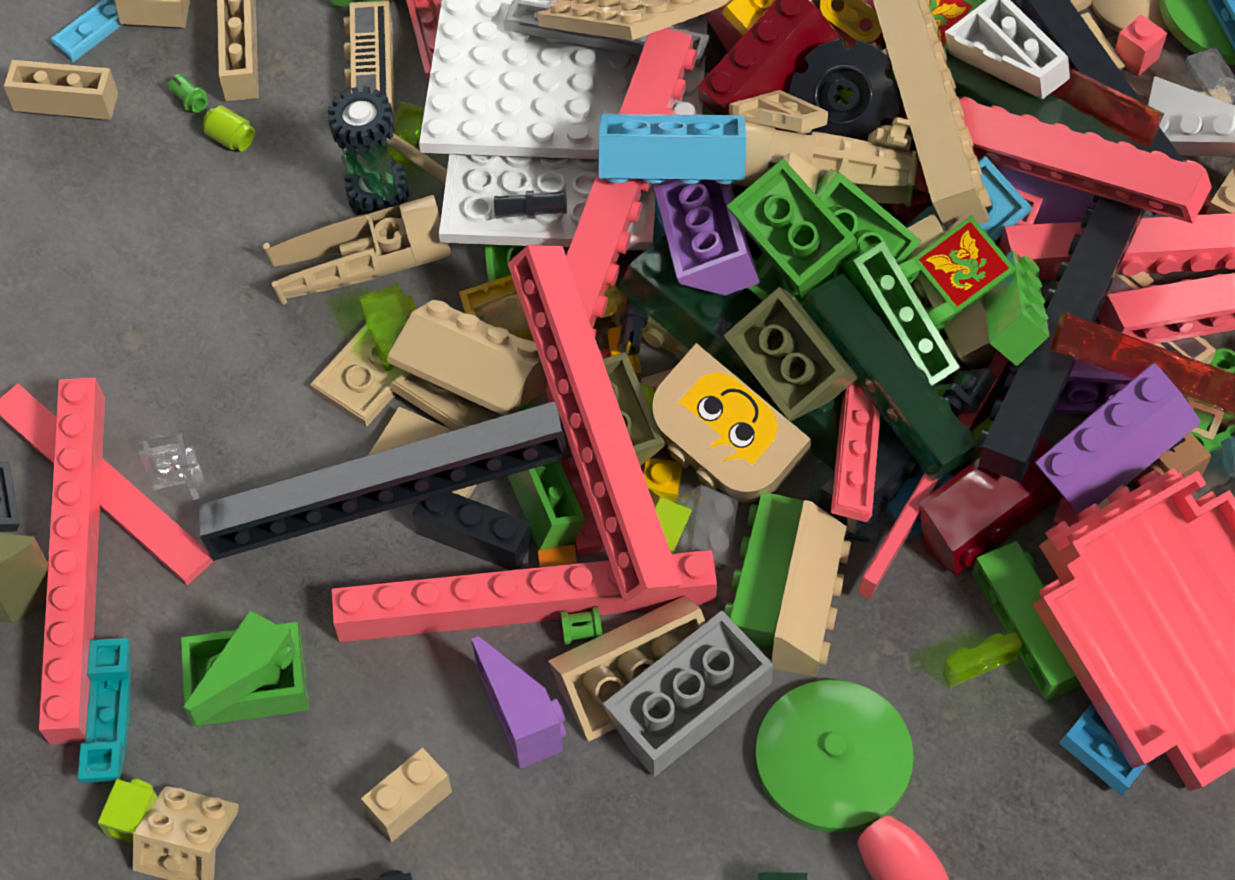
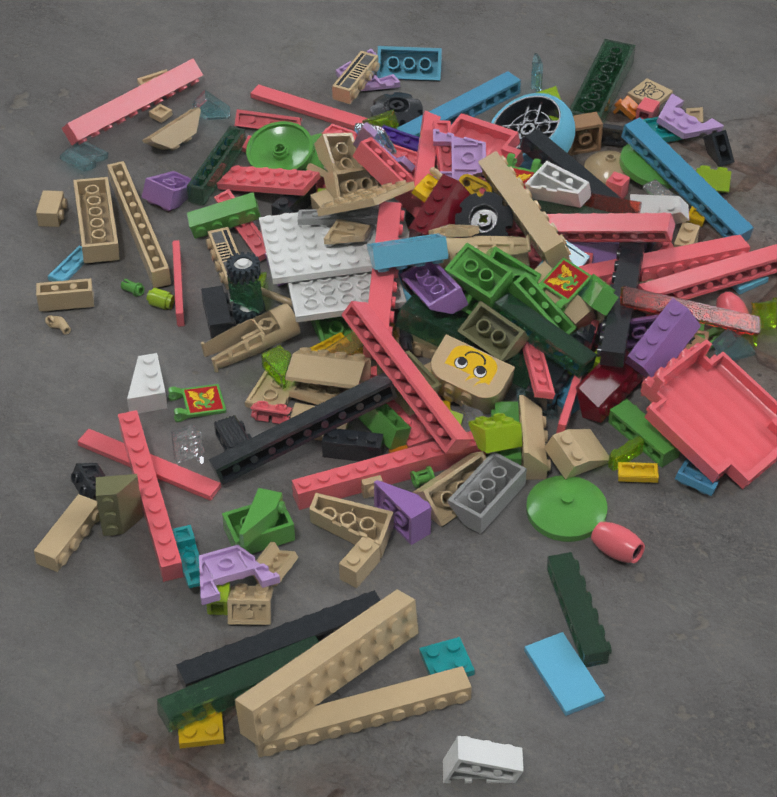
camera: 15 degrees left, 15 degrees down
black pin [494,190,567,219] -> none
tan plate [867,117,912,152] -> none
none -> tan arm [45,315,71,334]
none -> white wedge [127,353,167,413]
none -> flag [168,384,226,422]
none -> coral tile [172,240,185,327]
none -> lavender wing [199,545,280,605]
none -> black brick [201,285,235,339]
none -> black brick [214,415,252,451]
none -> coral hinge [250,401,293,424]
none -> tan bracket [253,542,298,586]
none -> tan wedge [309,493,394,558]
none -> tan wing [324,219,371,244]
none -> tan plate [361,475,383,499]
none -> lime slope [468,413,523,453]
none -> tan slope [544,429,612,480]
none -> yellow plate [617,462,659,483]

